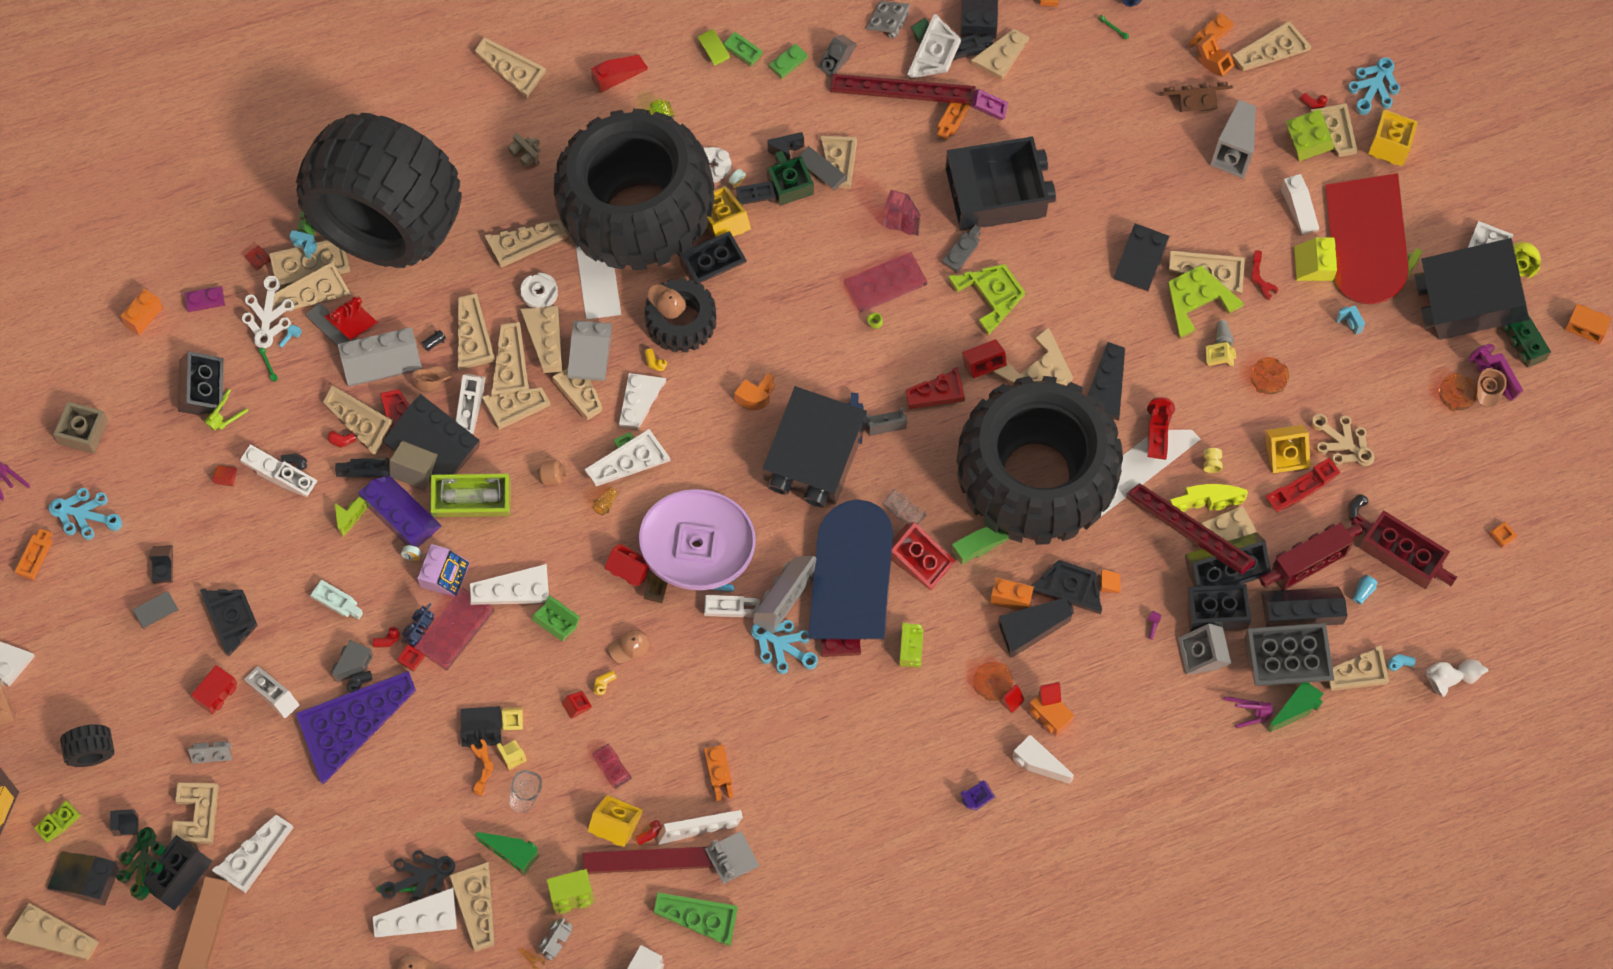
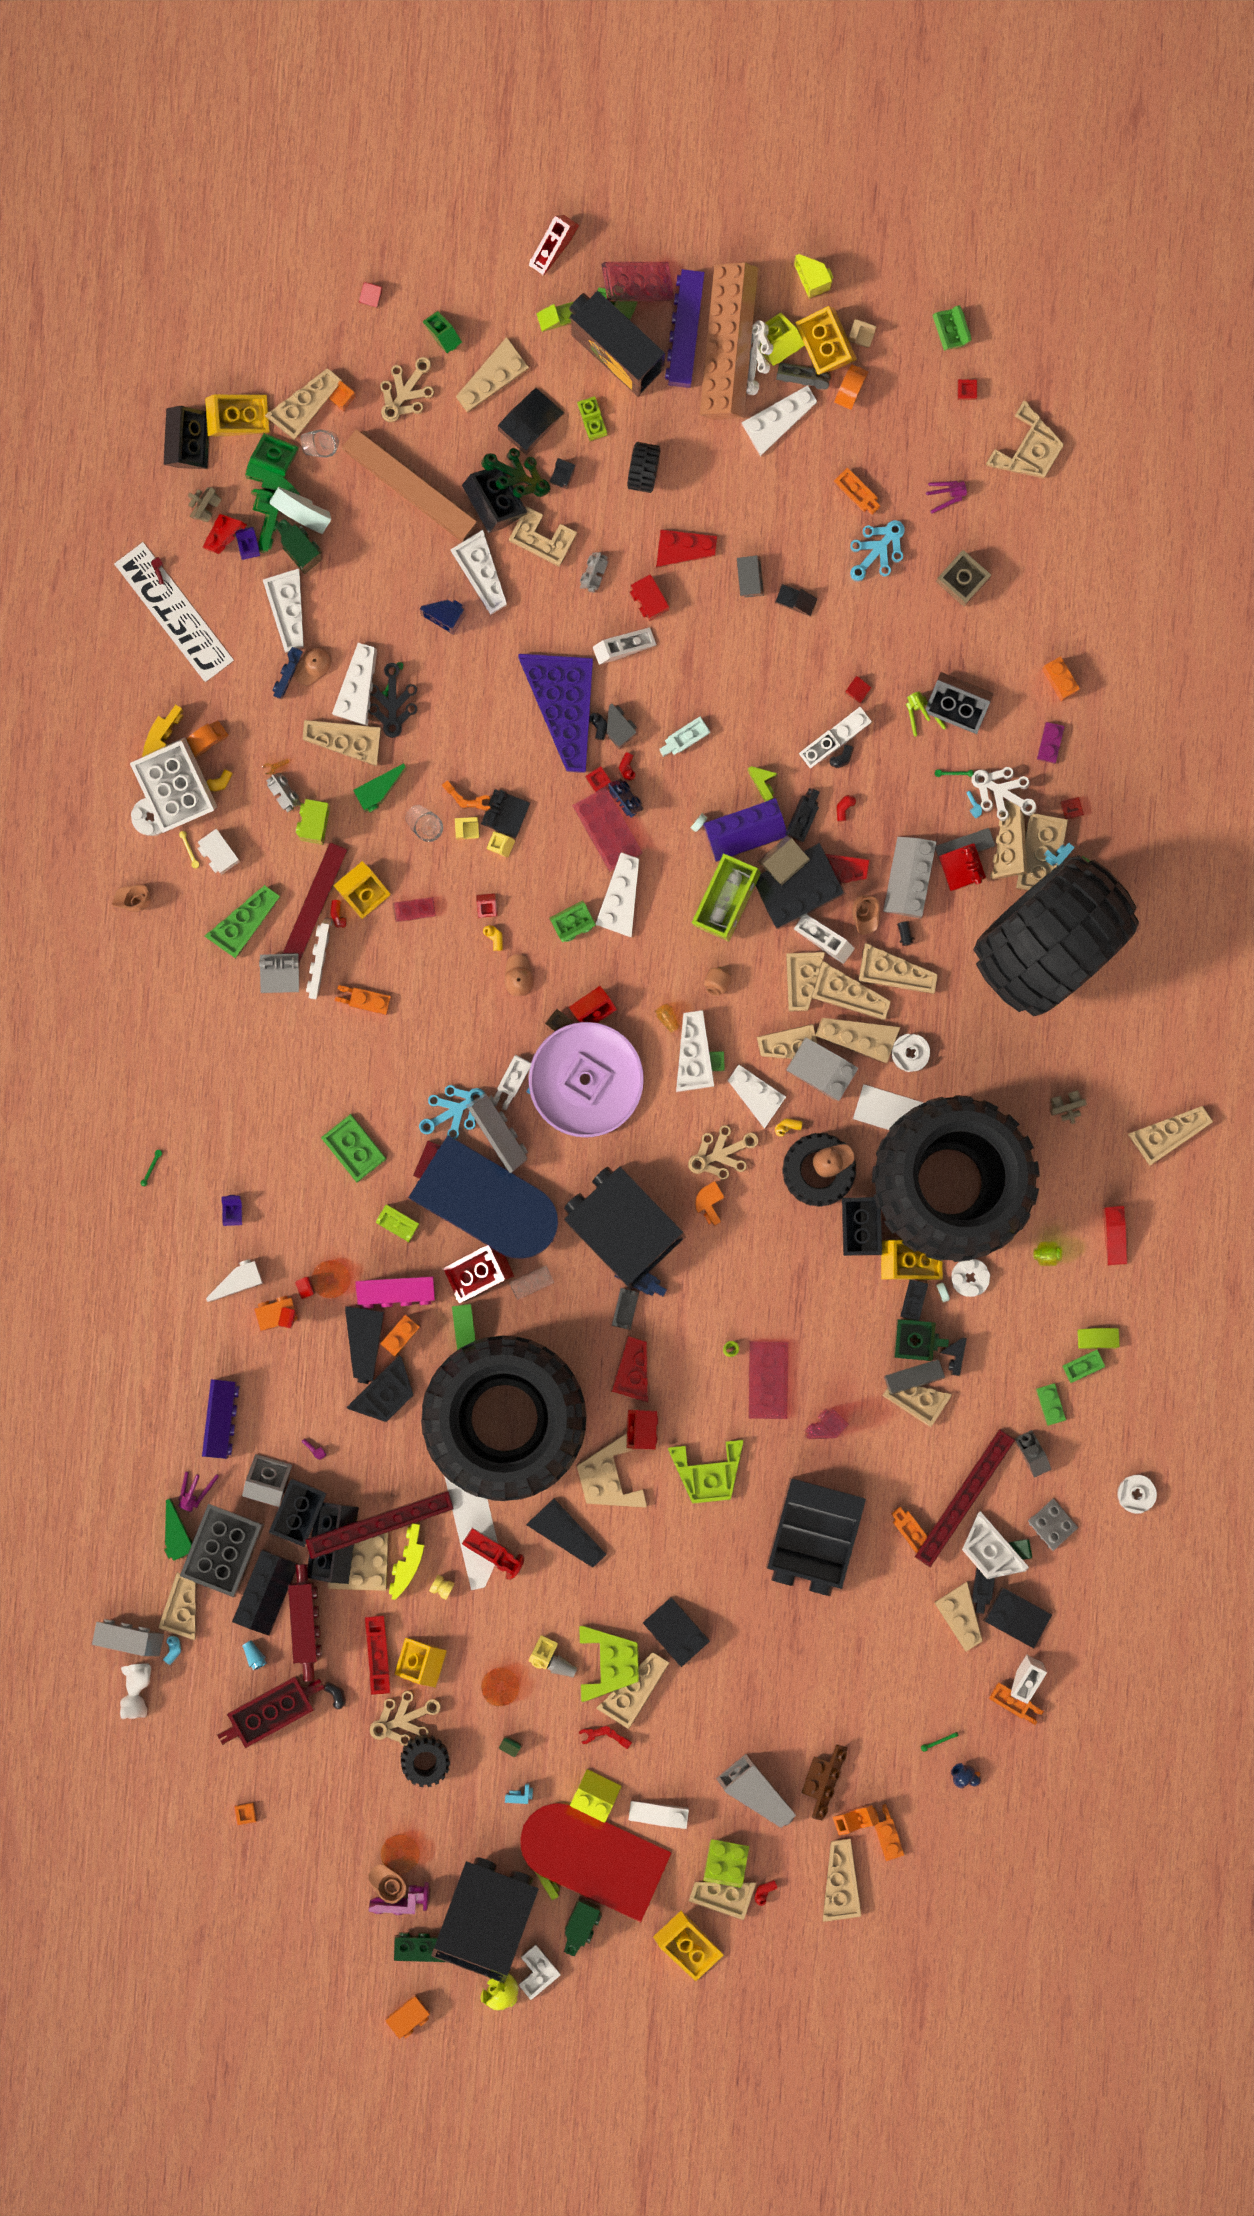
camera: 110 degrees right, 20 degrees up
black wing [200,589,258,656] -> none
tan wing [323,386,394,454] -> none
slope [418,544,470,598] -> none
tan wing [484,220,568,268] -> none
dark grey hinge [942,225,981,273] -> none
magenta plate [972,89,1008,120] -> none
orange slope [1100,570,1120,593] -> none
medium azure plant [1348,58,1400,115] -> none
none -> light grey wedge [92,1619,164,1656]
none -> green hinge [140,1150,162,1187]
none -> dark purple slope [202,1379,240,1459]
none -> bright green tile [321,1114,387,1183]
none -> dark pink slope [355,1277,435,1308]
none -> black tyre [400,1735,450,1787]
none -> clear blue slope [420,600,465,635]
none -> dark green slope [499,1736,522,1757]
none -> dark green hinge [564,1897,602,1956]
none -> red wing [656,530,717,568]
none -> tan plant [688,1125,758,1180]

